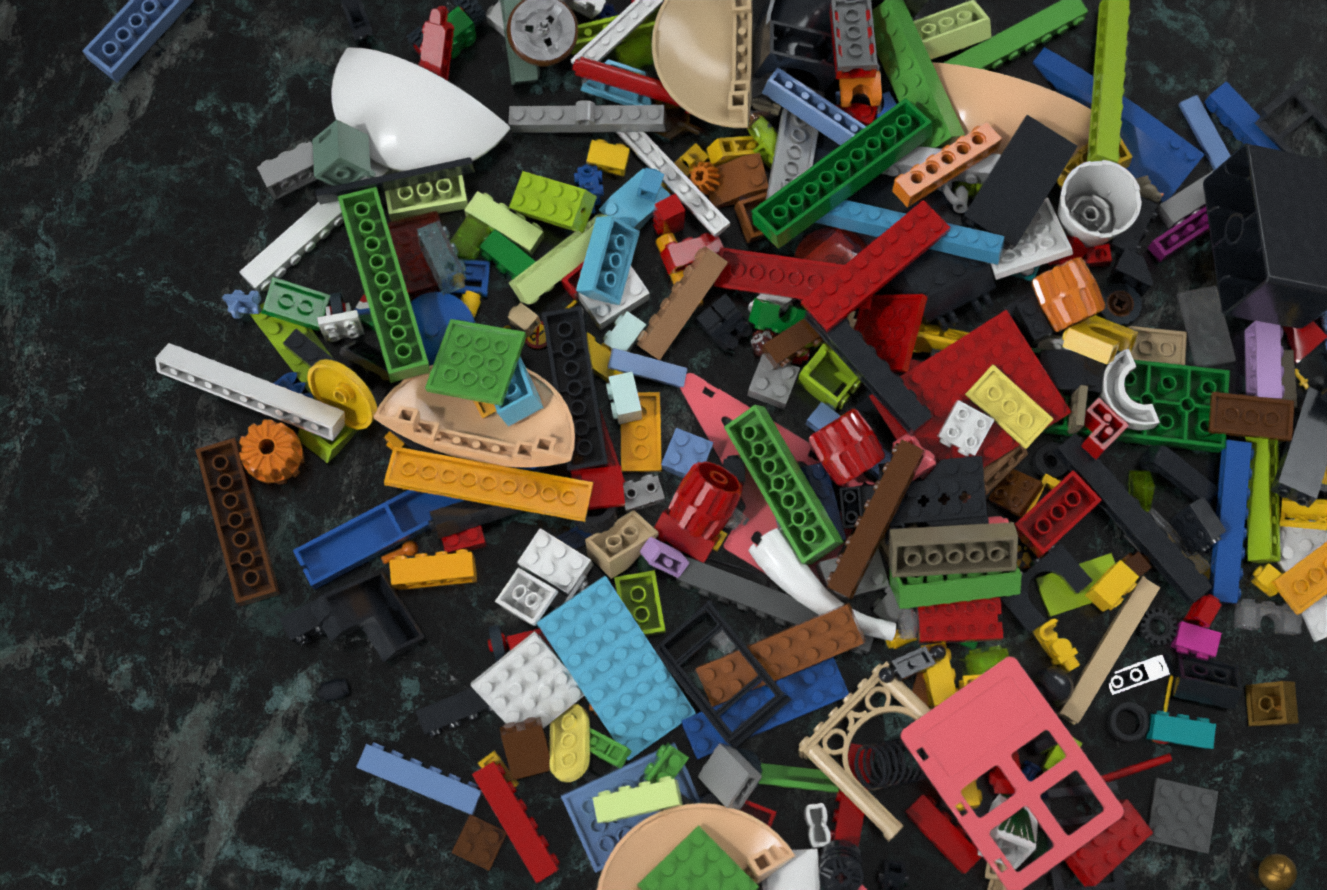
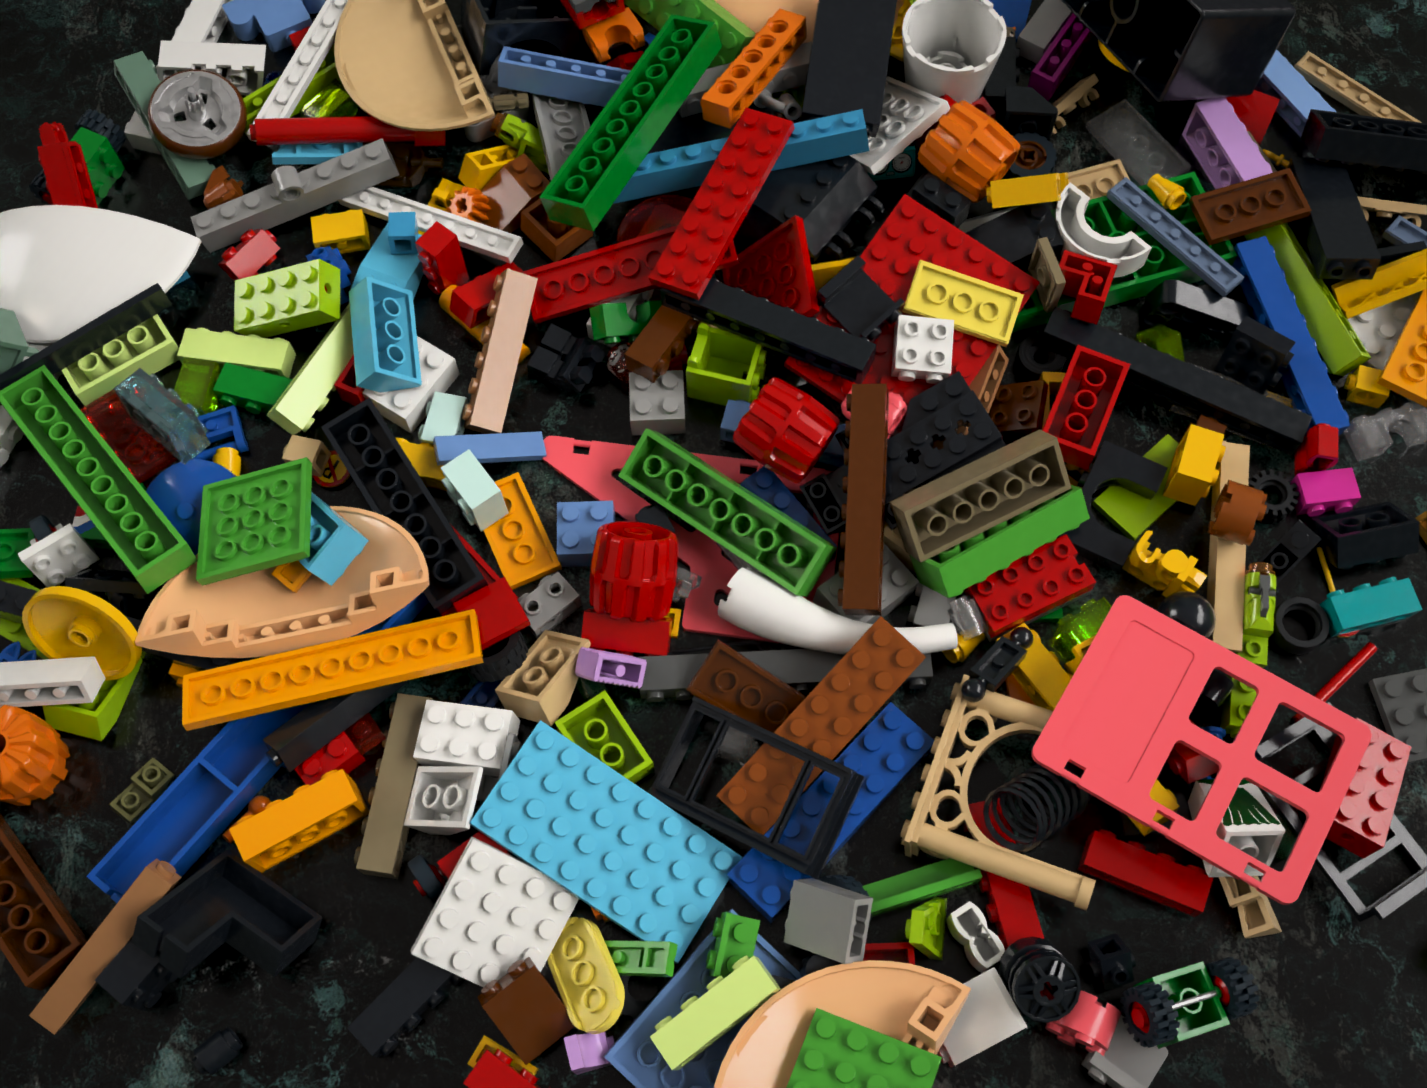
camera: 20 degrees left, 10 degrees down
none -> medium nougat brick [29,858,182,1035]
none -> olive slope [109,758,175,826]
none -> dark orange brick [203,165,244,210]
none -> brick [218,229,281,282]
none -> clear red plate [345,712,386,756]
none -> dark tan brick [354,693,433,879]
none -> lavender arch [564,1031,615,1075]
none -> reddish brown tile [686,640,807,733]
none -> black panel [817,255,904,342]
none -> lime wing [905,897,947,960]
none -> tan plate [1051,74,1099,135]
none -> sand blue tile [1106,177,1244,297]
none -> yellow cone [1147,174,1187,210]
none -> dark orange brick [1208,480,1267,546]
none -> lime plate [1235,562,1276,668]

